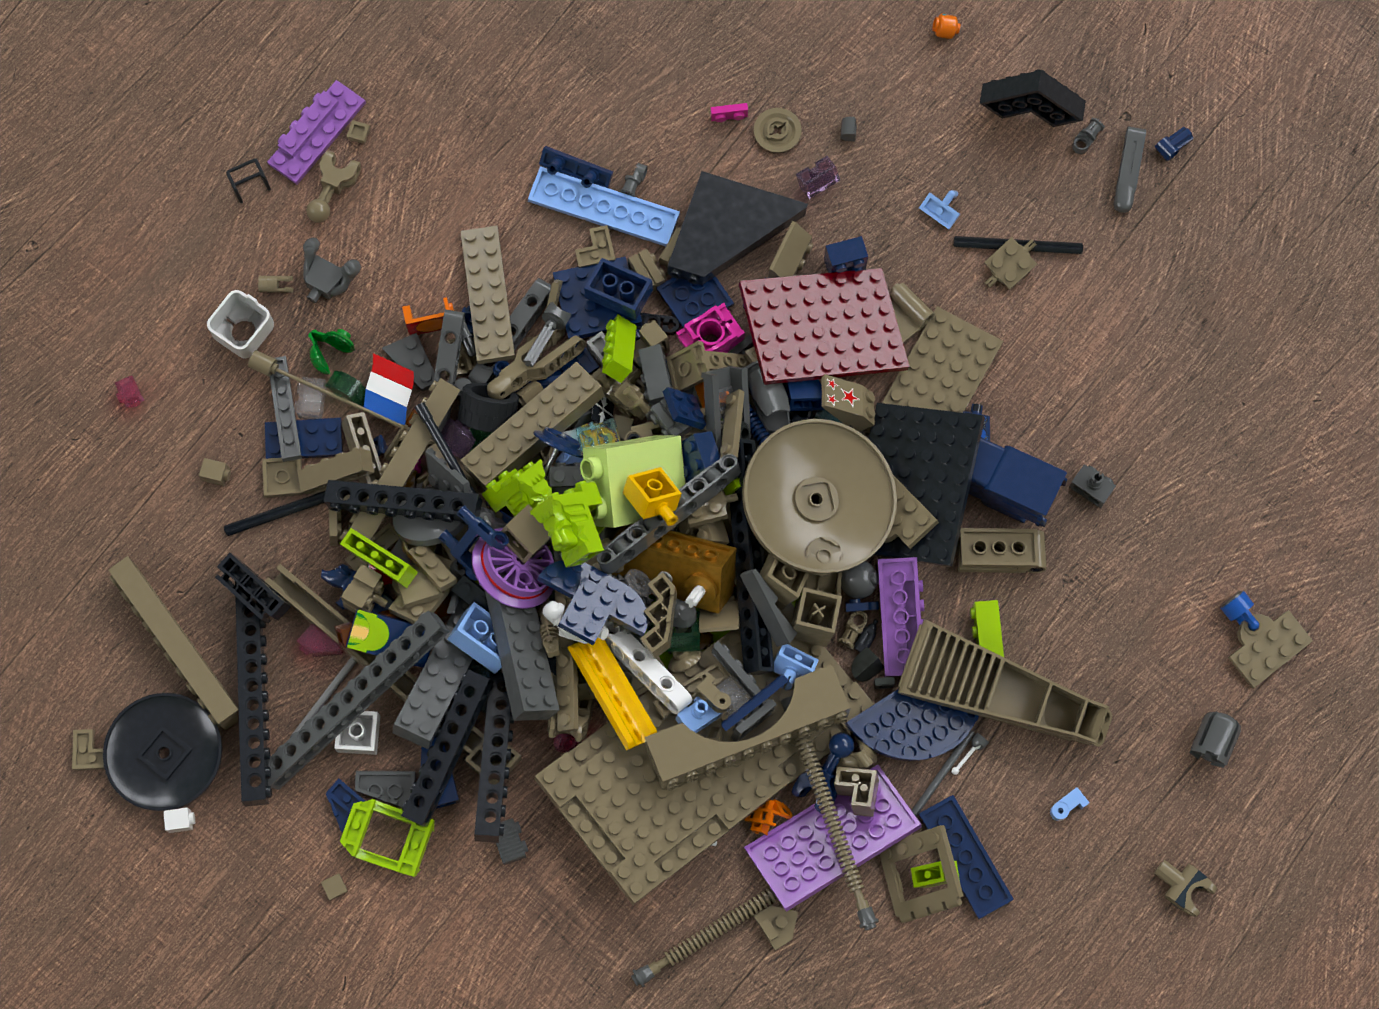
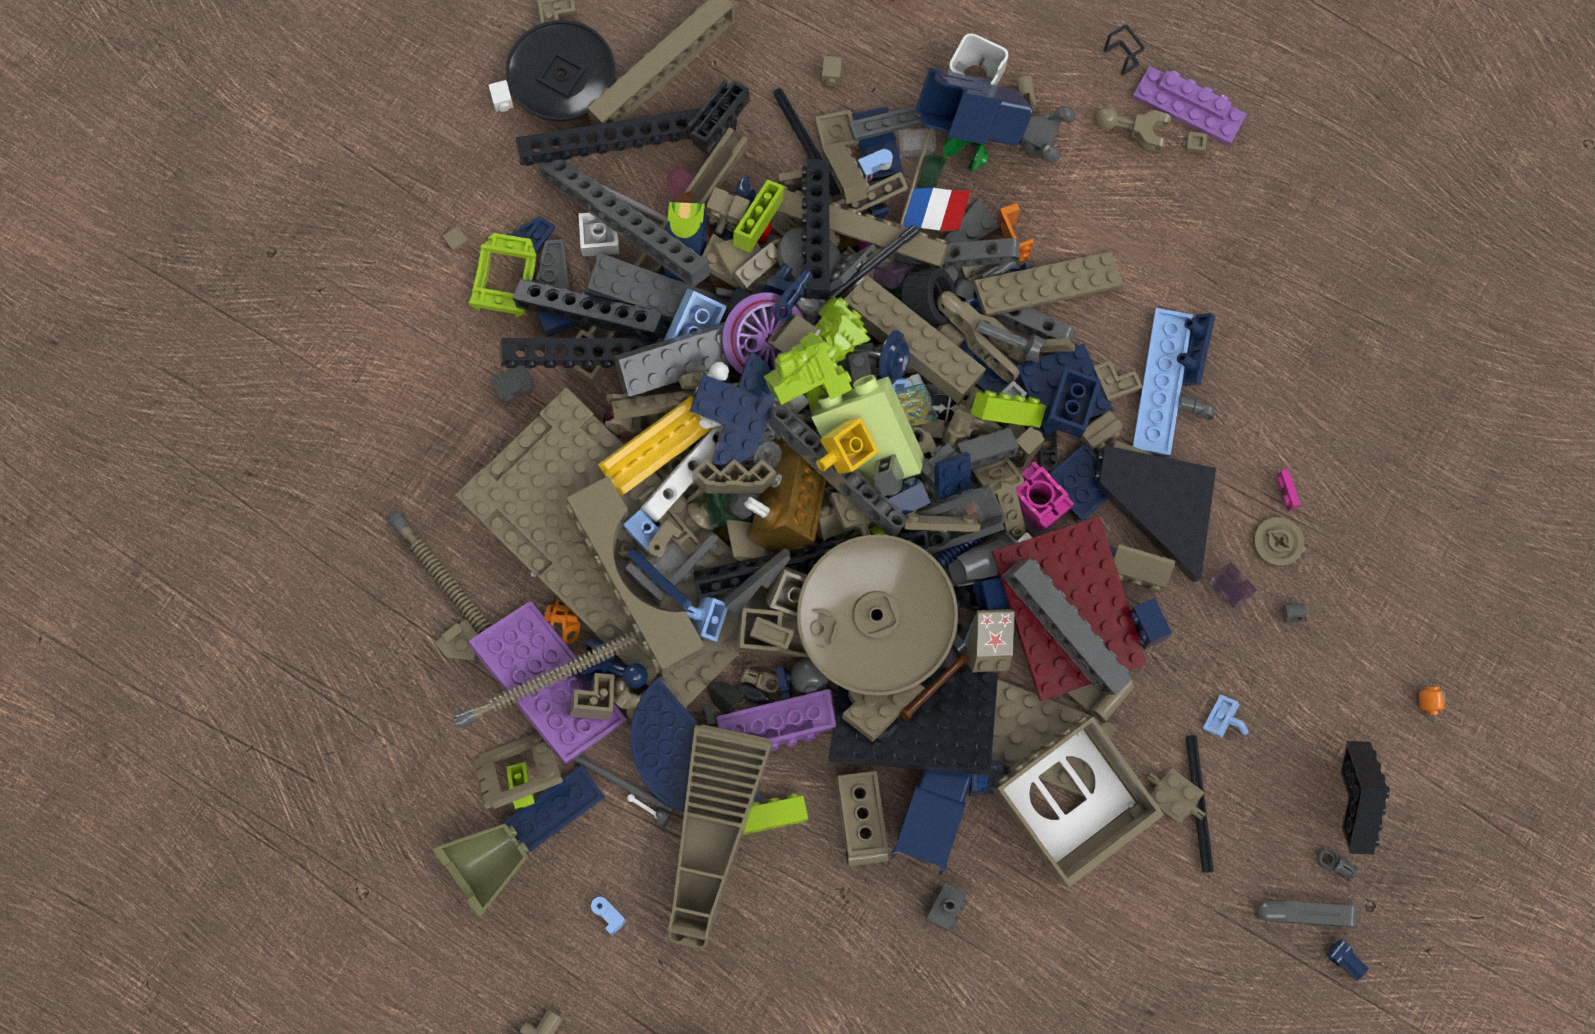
camera: 80 degrees right, 0 degrees up
none -> olive cone [433,823,529,916]
none -> dark tan tile [749,617,794,650]
none -> light blue leg [858,149,893,181]
none -> dark grey brick [873,454,904,497]
none -> reddish brown bar [900,654,968,721]
none -> dark blue piece [914,68,1033,146]
none -> door [990,716,1164,887]
none -> dark grey brick [1001,558,1132,695]

